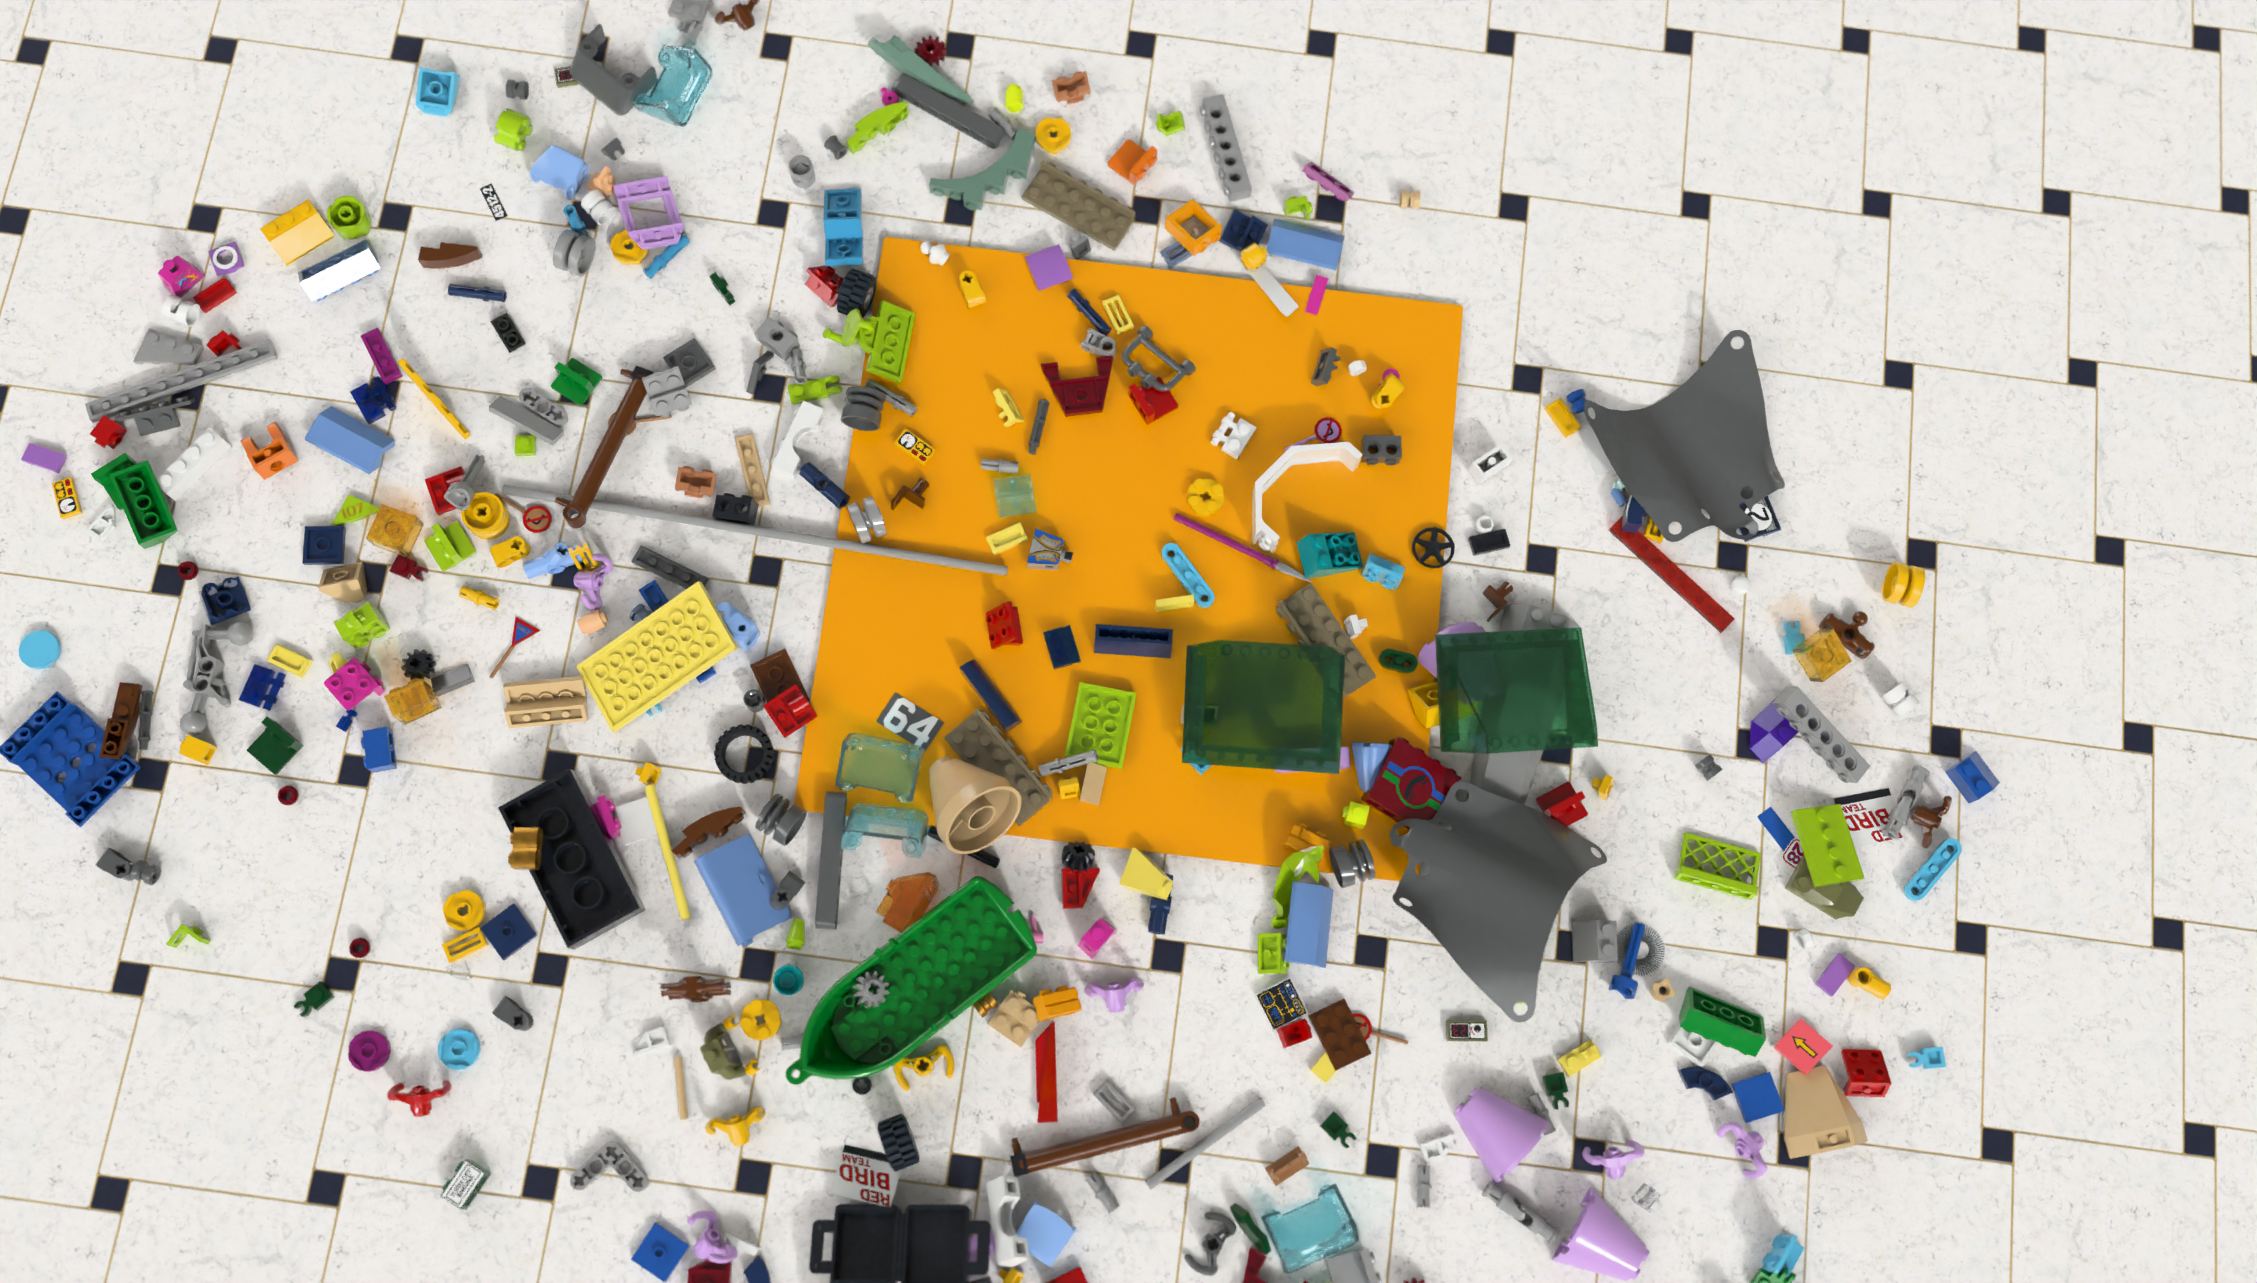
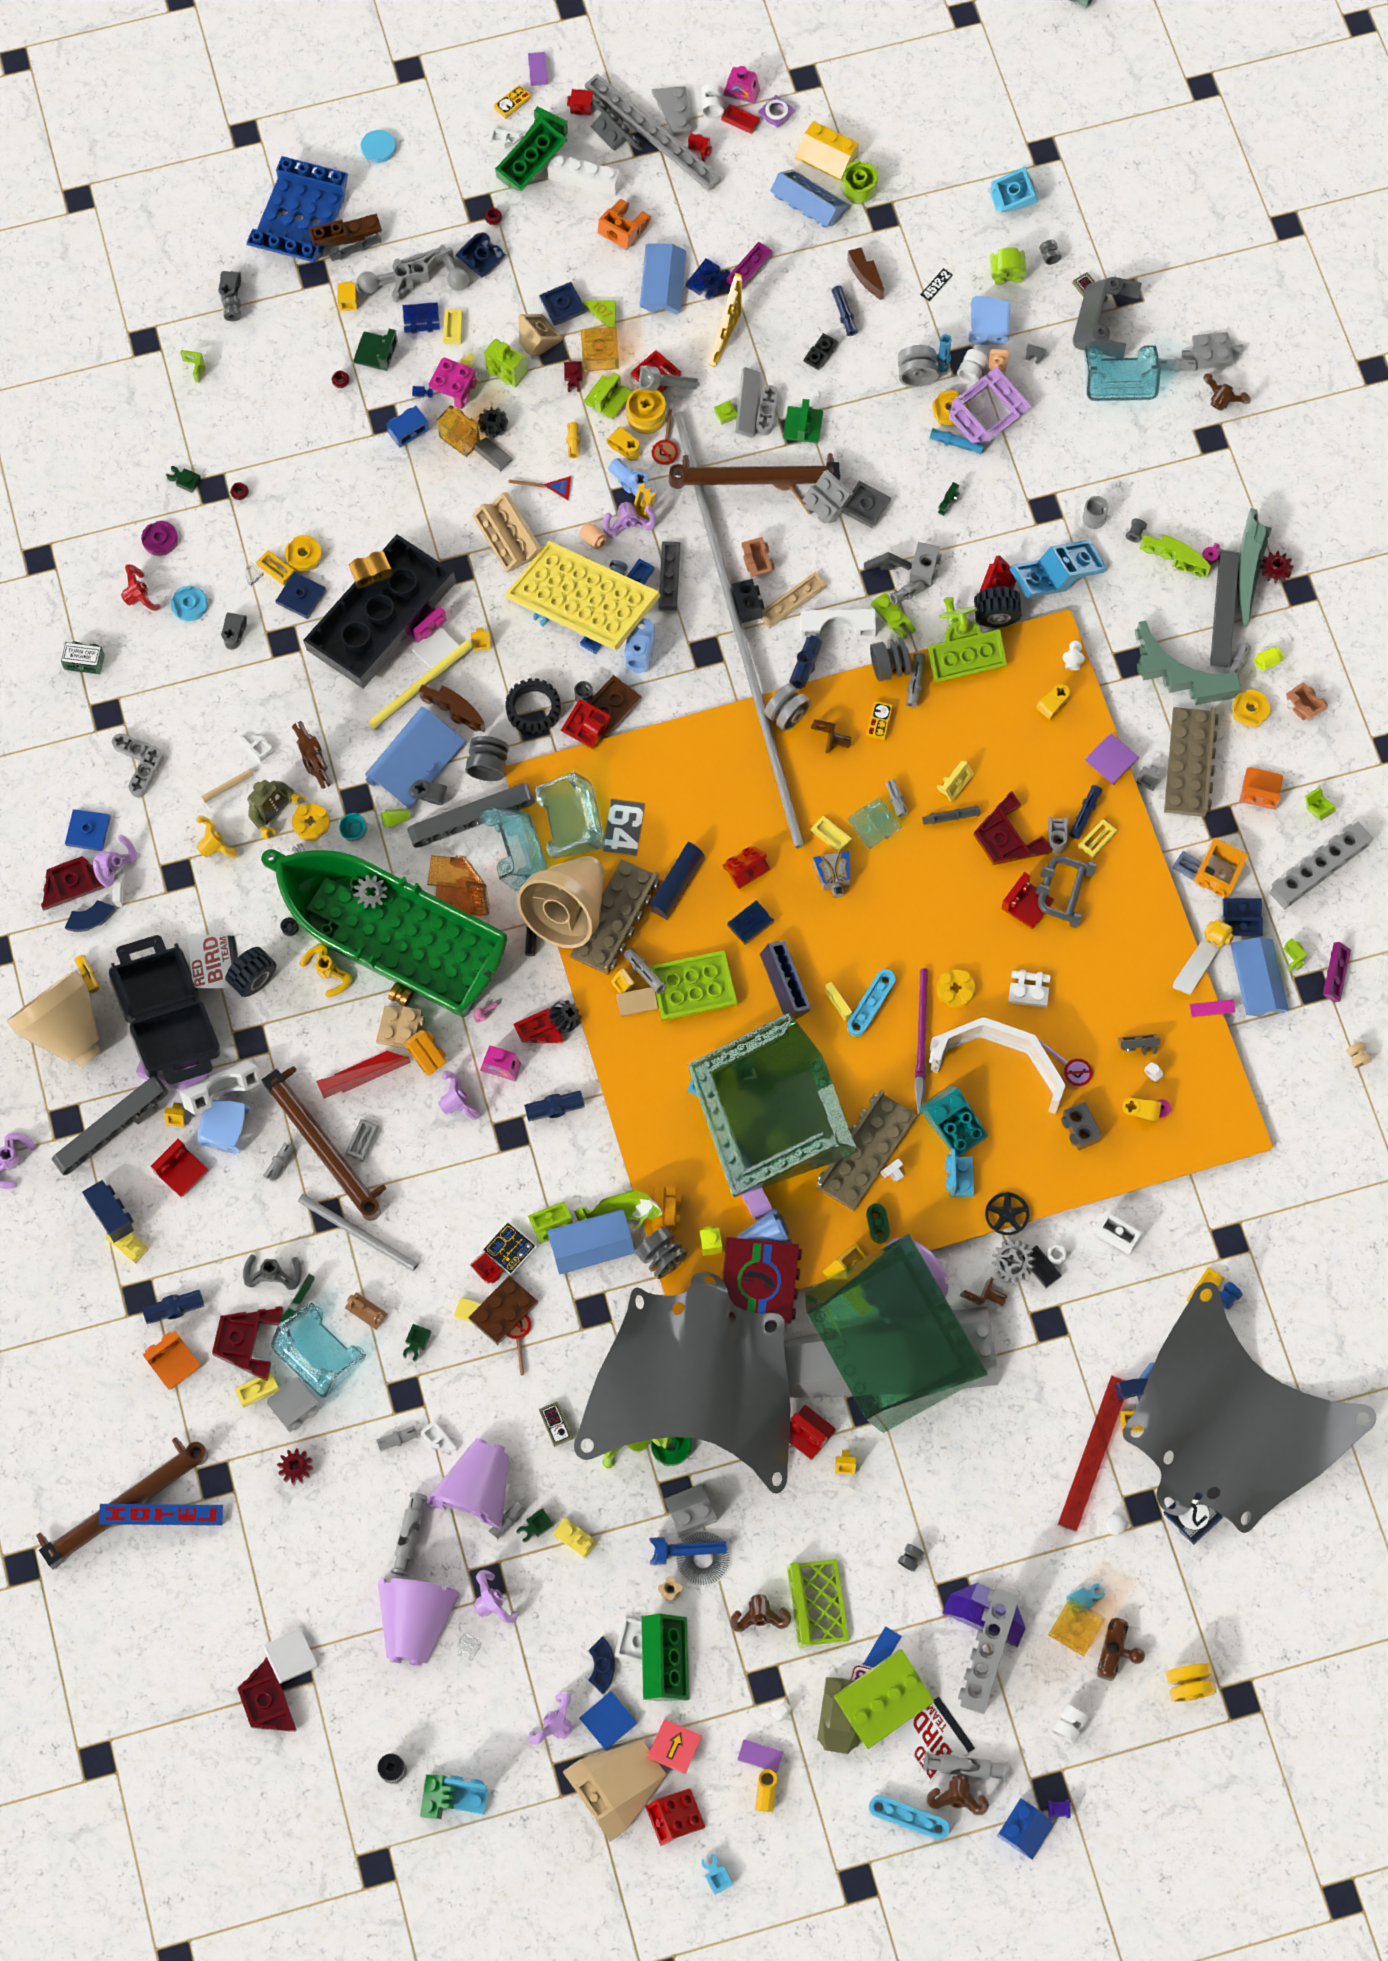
camera: 75 degrees right, 5 degrees down
light yellow slope [1119,847,1173,900] -> none
none -> reddish brown piece [730,1594,791,1632]
none -> light grey gear [992,1239,1035,1283]
none -> dark purple bush [1047,1799,1071,1820]

